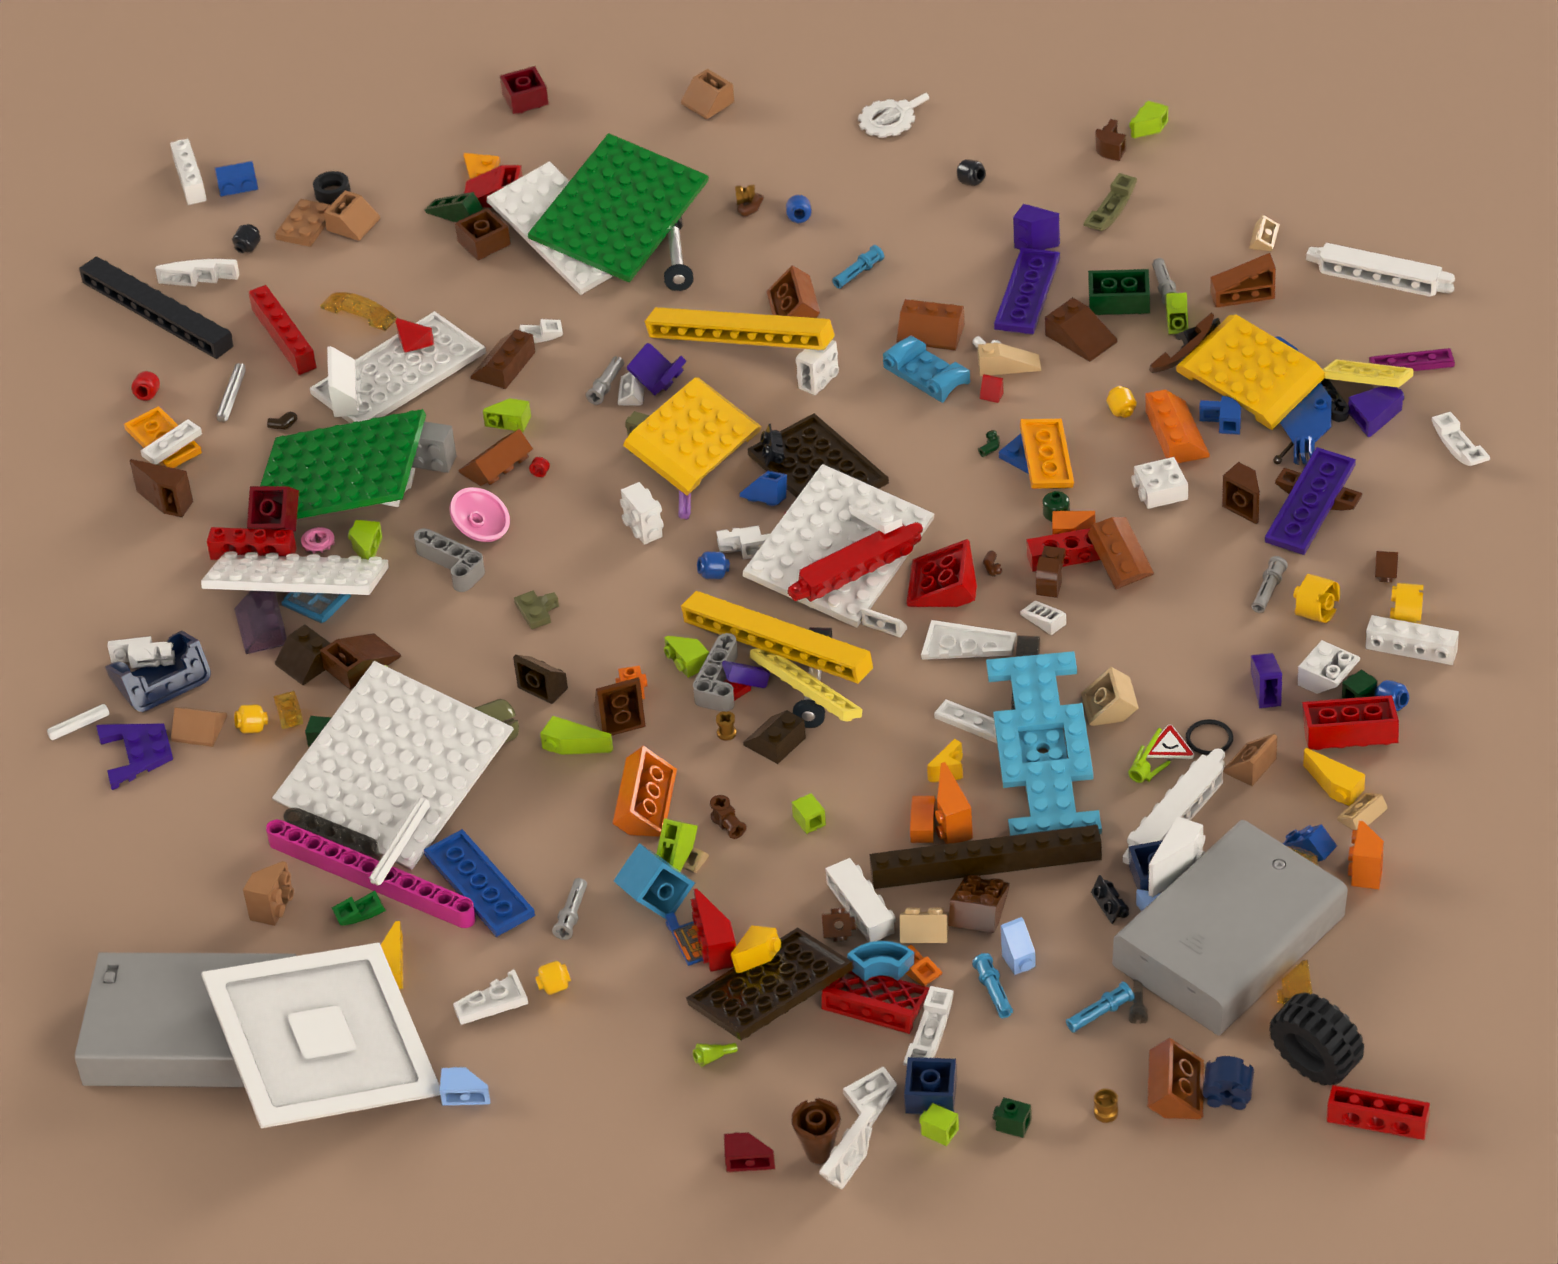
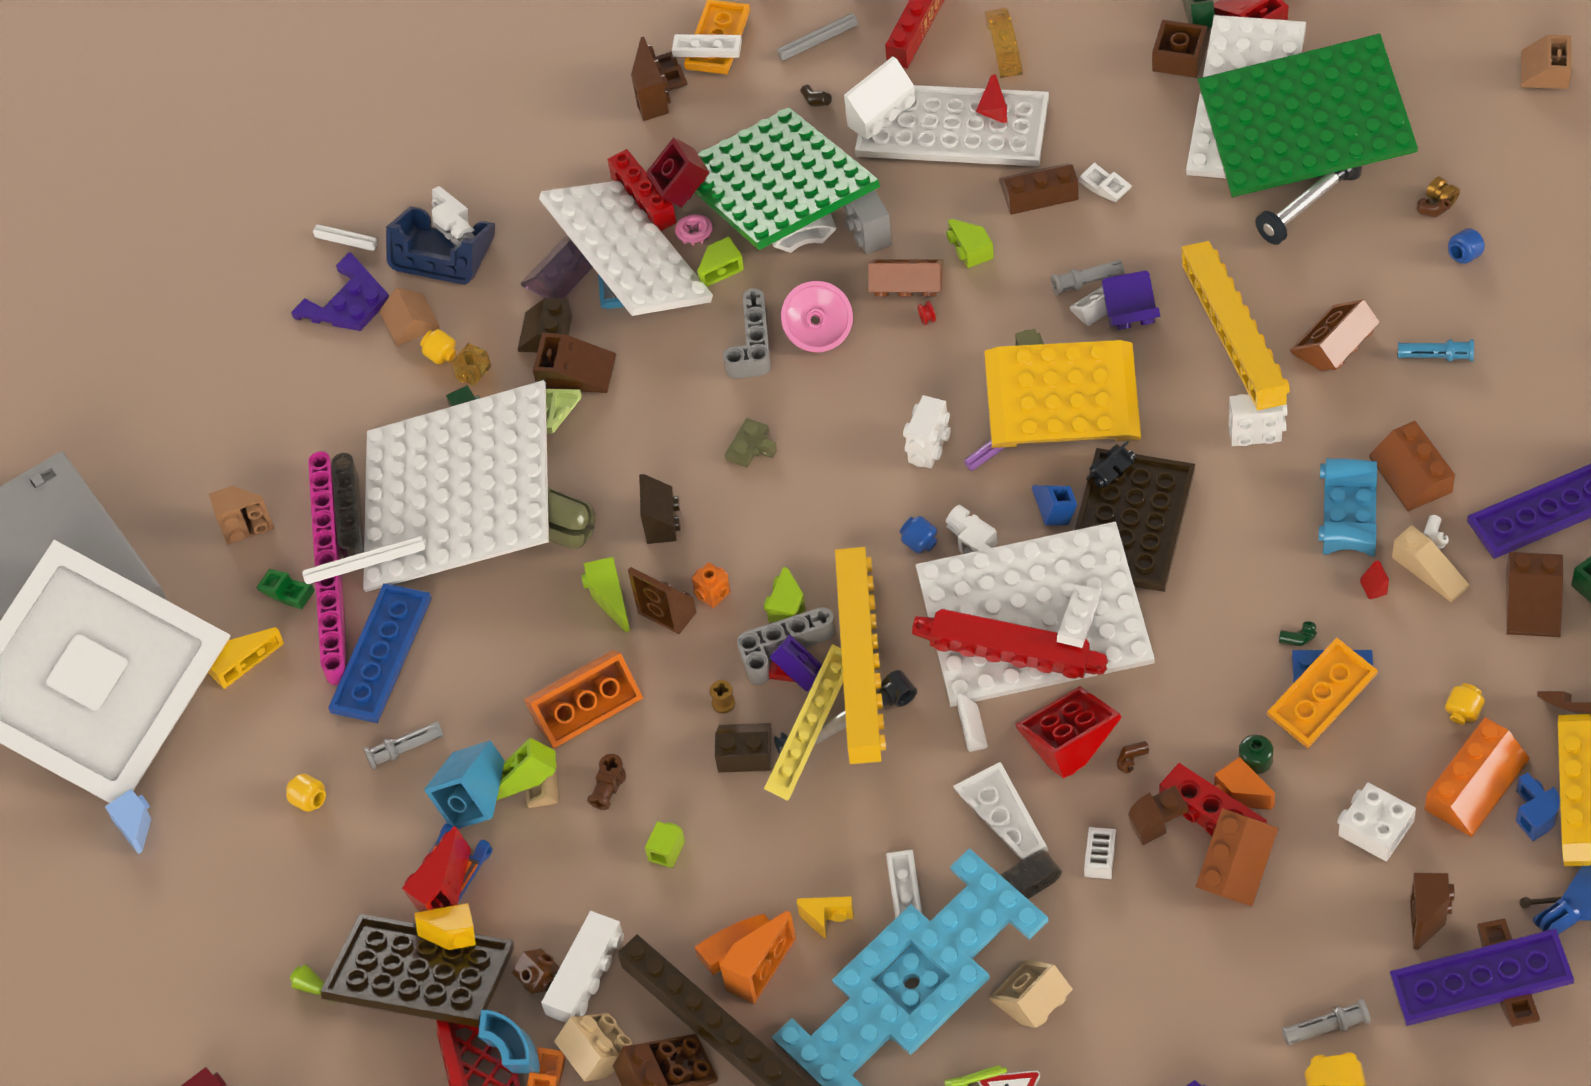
camera: 55 degrees right, 10 degrees up
white wing [453,970,528,1025] -> none

